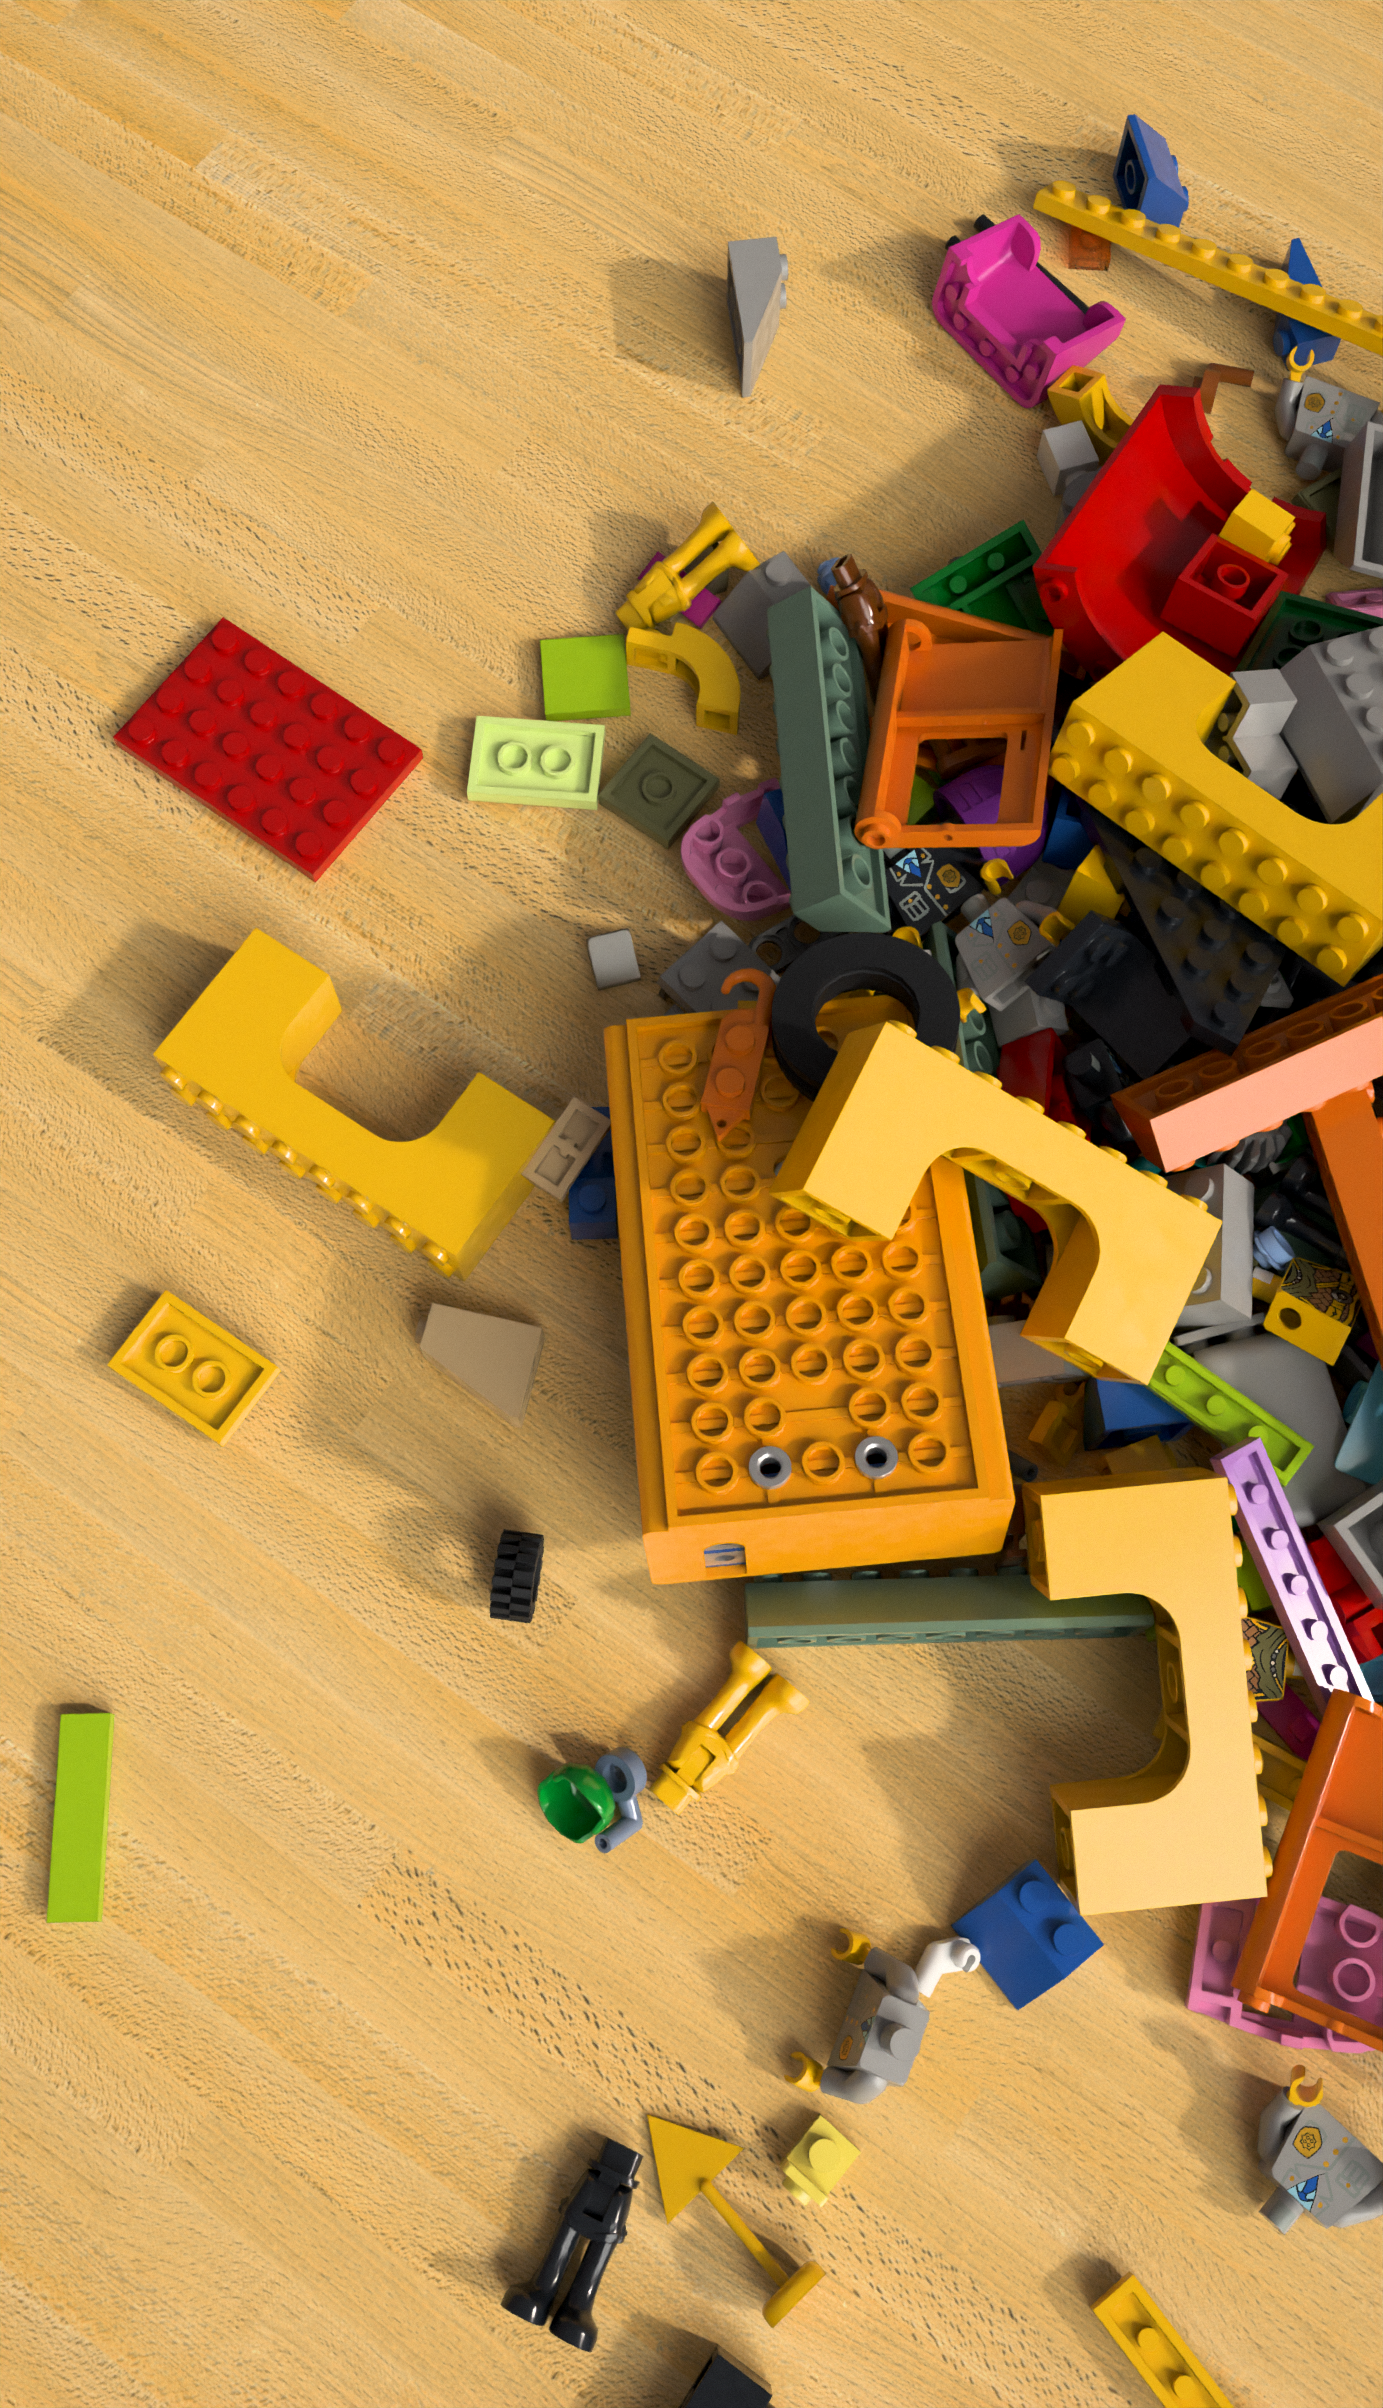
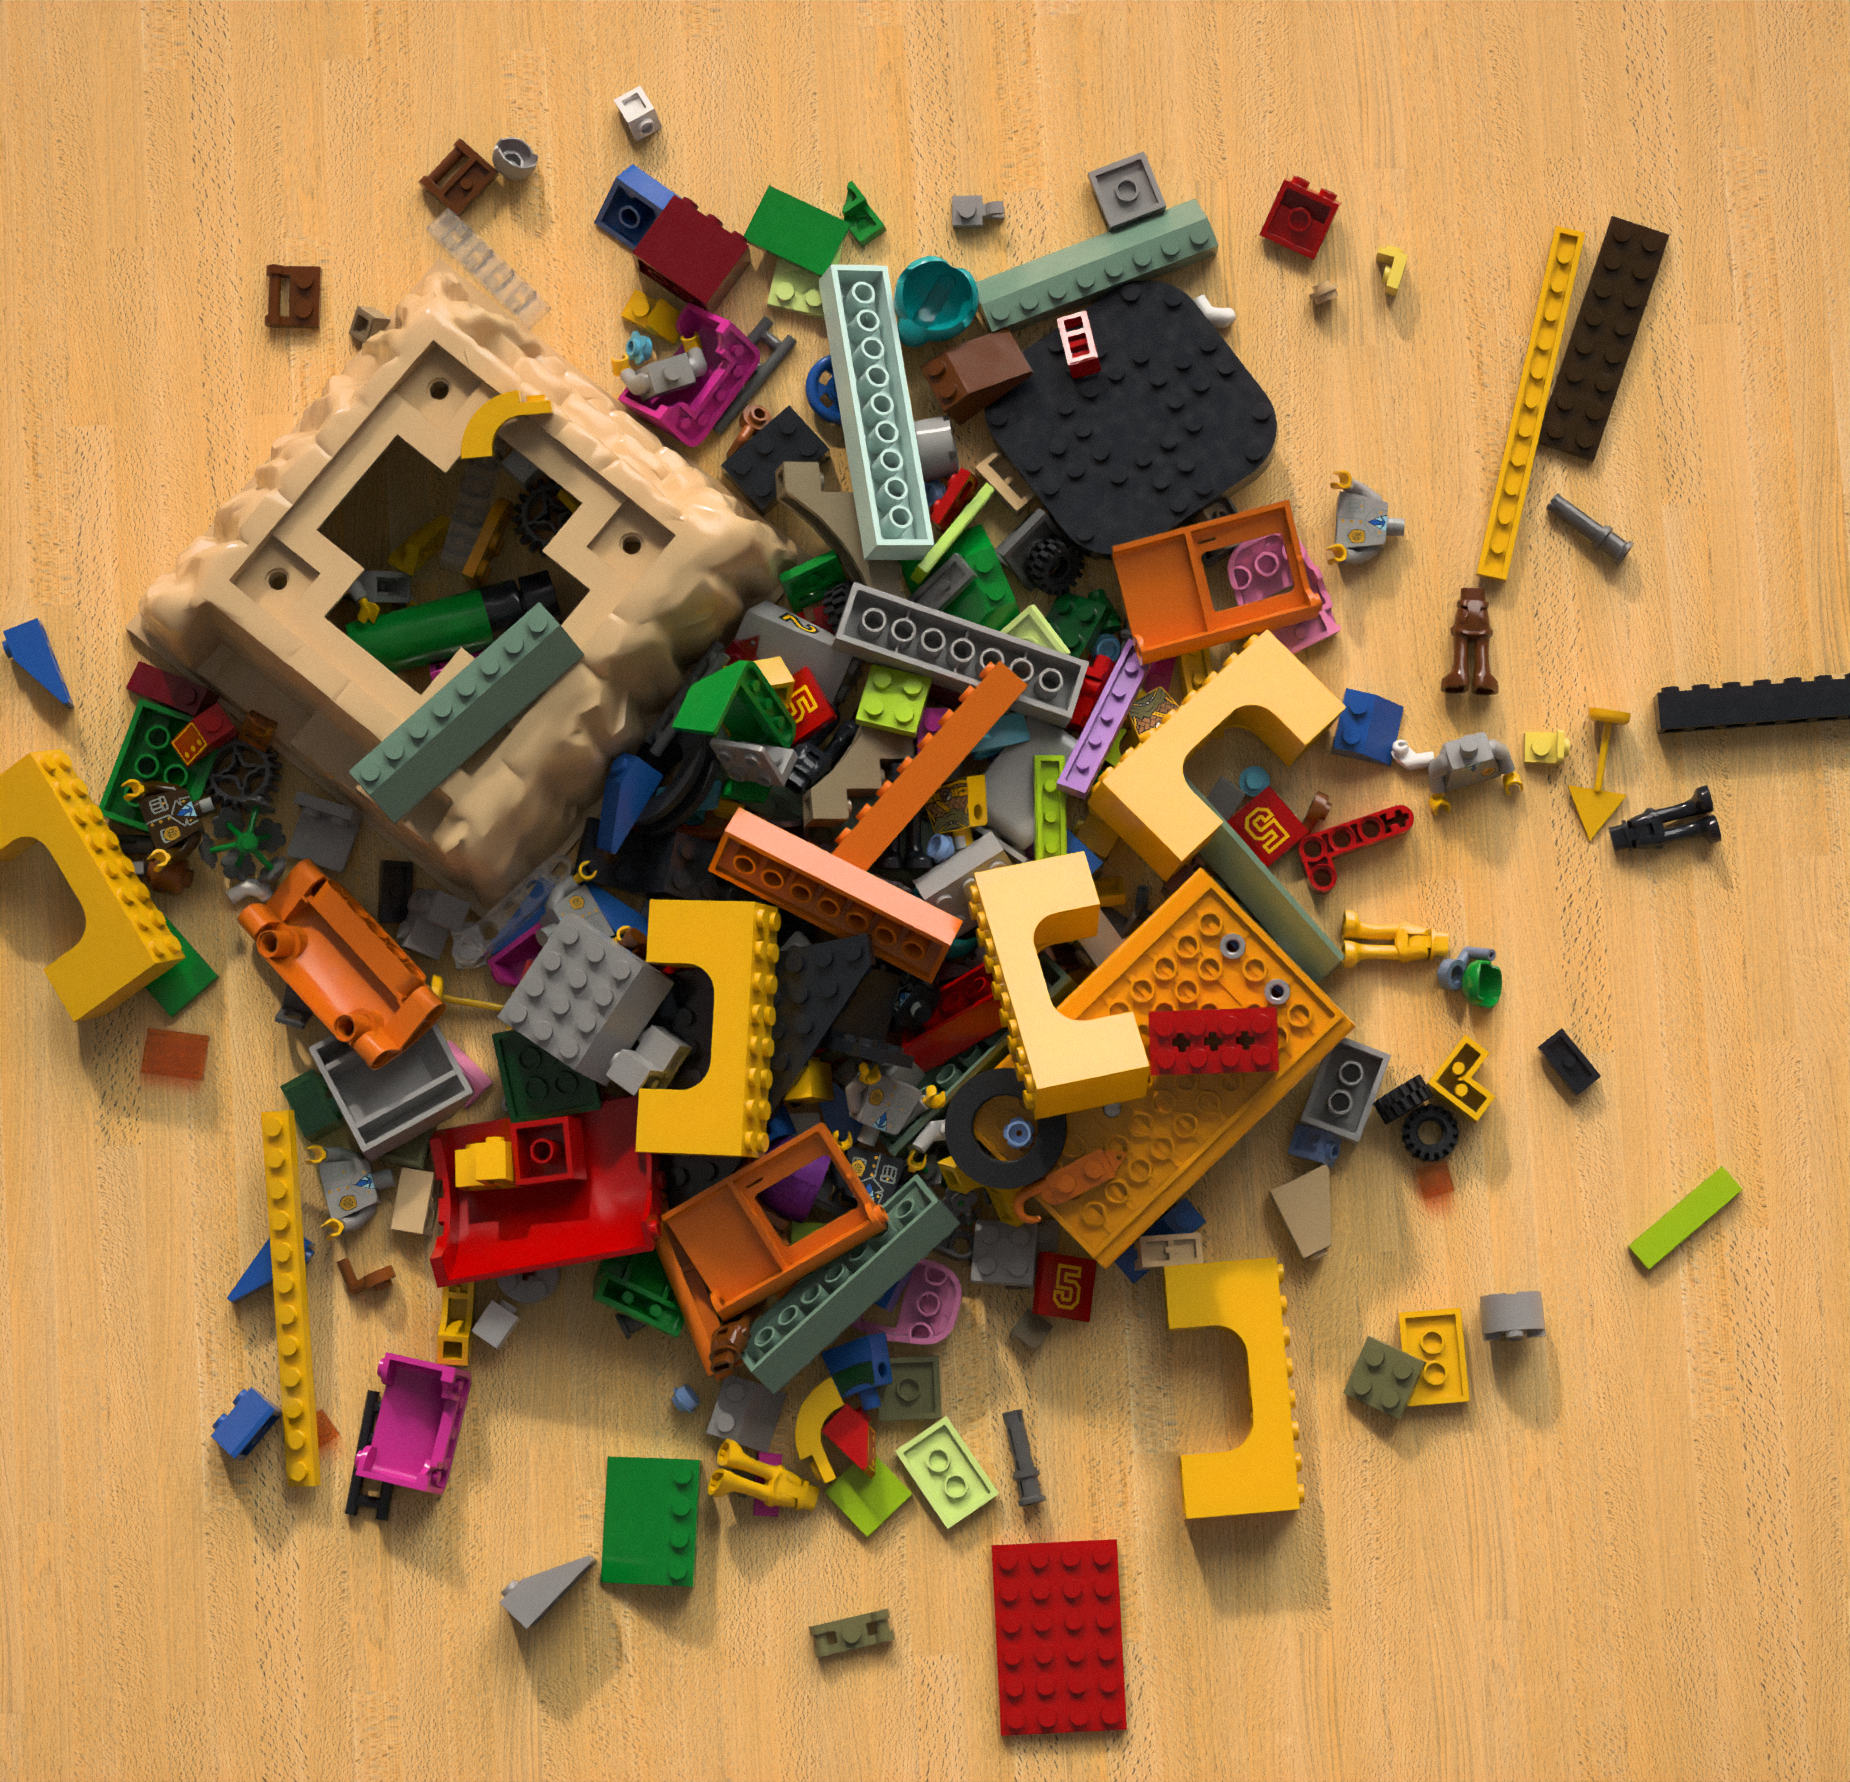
camera: 125 degrees left, 10 degrees up
none -> tan hinge [390,1168,442,1237]
none -> green slope [601,1456,702,1587]
none -> olive plate [809,1609,895,1658]
none -> blue torso [821,1333,893,1411]
none -> red slope [821,1403,876,1479]
none -> dark grey pin [1002,1409,1046,1507]
none -> light blue plate [1003,1117,1035,1149]
none -> red tile [1032,1252,1097,1322]
none -> dark grey bracket [1100,901,1147,939]
none -> red brick [1148,1007,1280,1076]
none -> light grey slope [1206,776,1246,821]
none -> red tile [1227,785,1309,868]
none -> medium azure plate [1239,766,1270,797]
none -> medium blue bracket [1287,1124,1342,1168]
none -> red beam [1297,805,1414,895]
none -> light grey brick [1298,1037,1391,1145]
none -> dark orange plate [1301,791,1332,840]
none -> olive plate [1343,1336,1427,1419]
none -> black tyre [1401,1104,1459,1162]
none -> clear orange plate [1416,1161,1455,1199]
none -> yellow brick [1427,1034,1496,1125]
none -> reddish brown piece [1441,588,1499,696]
none -> light grey brick [1480,1291,1546,1342]
none -> black plate [1537,1028,1601,1096]

